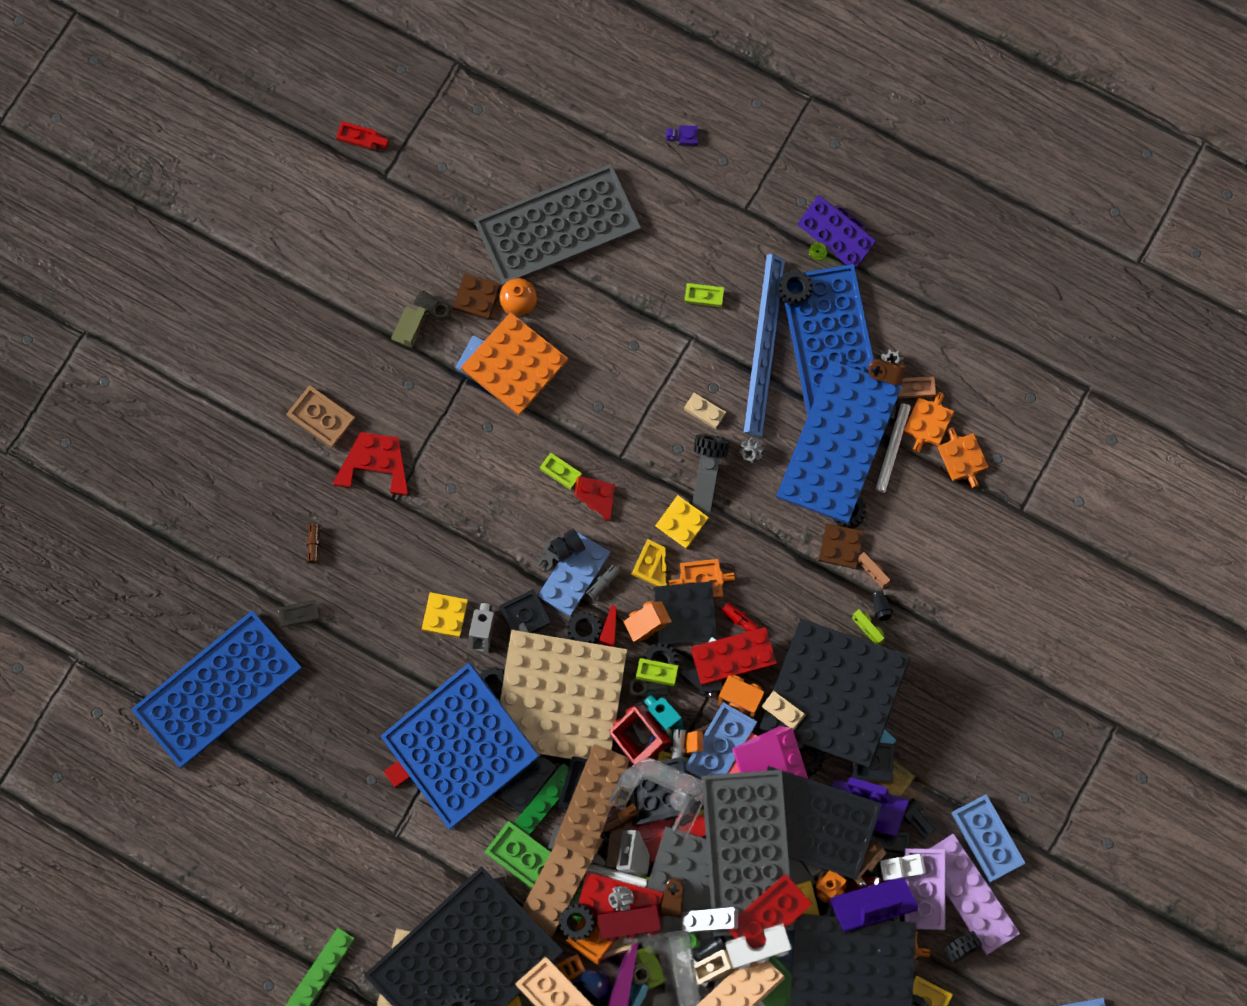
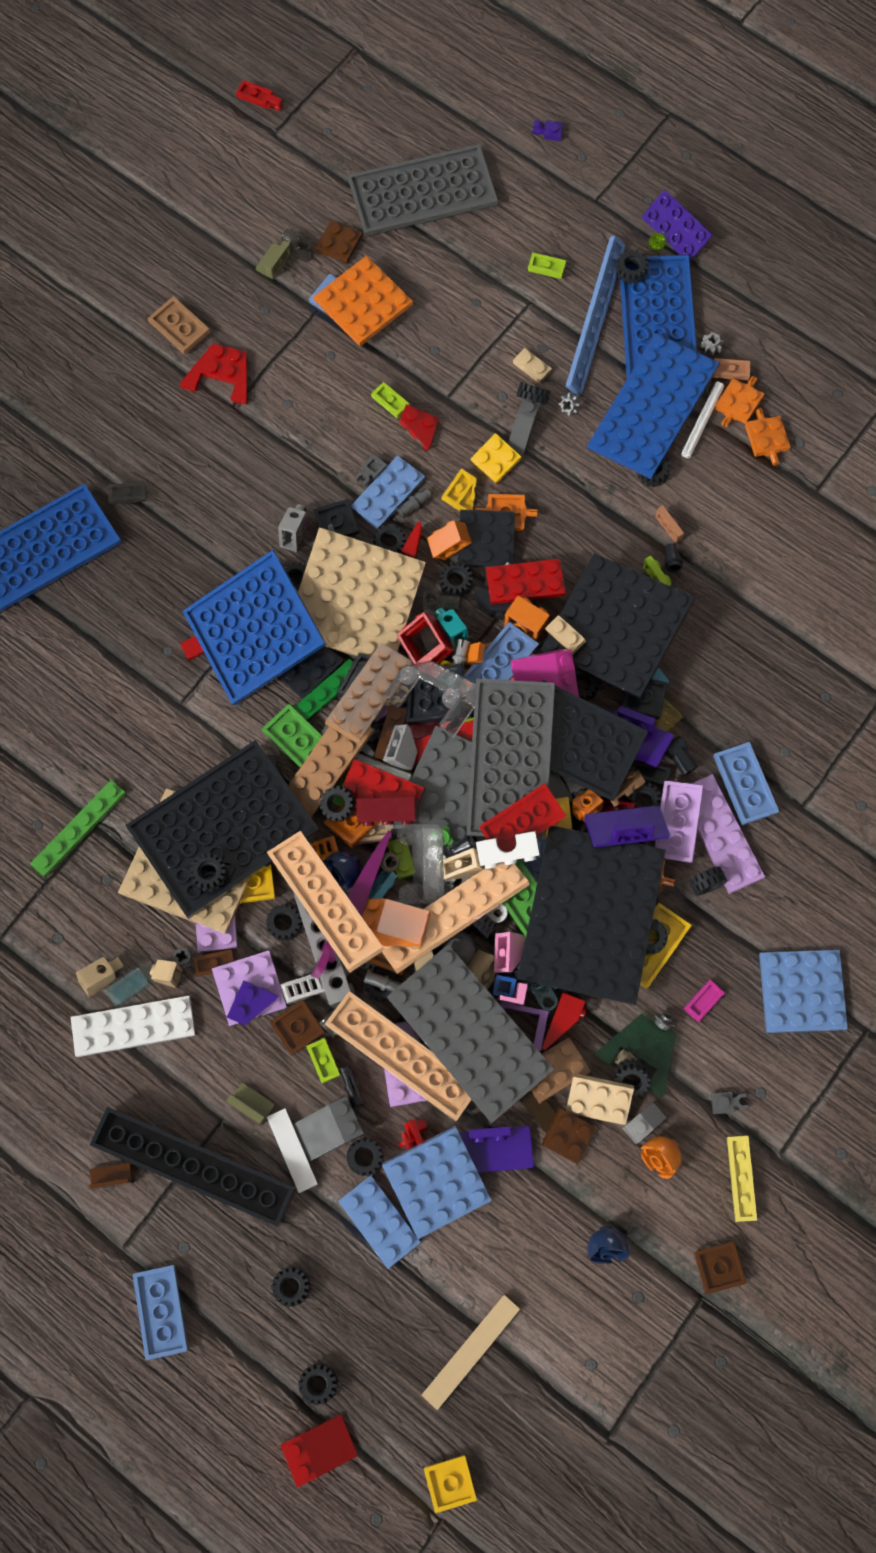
camera: 10 degrees right, 0 degrees up
reddish brown pin [306,524,322,564] -> none
yellow plate [422,592,468,638] -> none
orange cylinder [499,278,537,317] -> none
black wheel [550,528,586,563] -> none
reddish brown axle [603,803,639,831] -> none
light grey gear [609,886,634,911] -> none
lime plate [636,658,678,686] -> none
reddish brown piece [661,878,684,918] -> none
plate [681,907,738,933] -> none
red pin [722,602,759,632] -> none
reddish brown plate [818,523,864,569] -> none
reddish brown piece [868,359,906,386] -> none
white slope [880,854,926,881] -> none

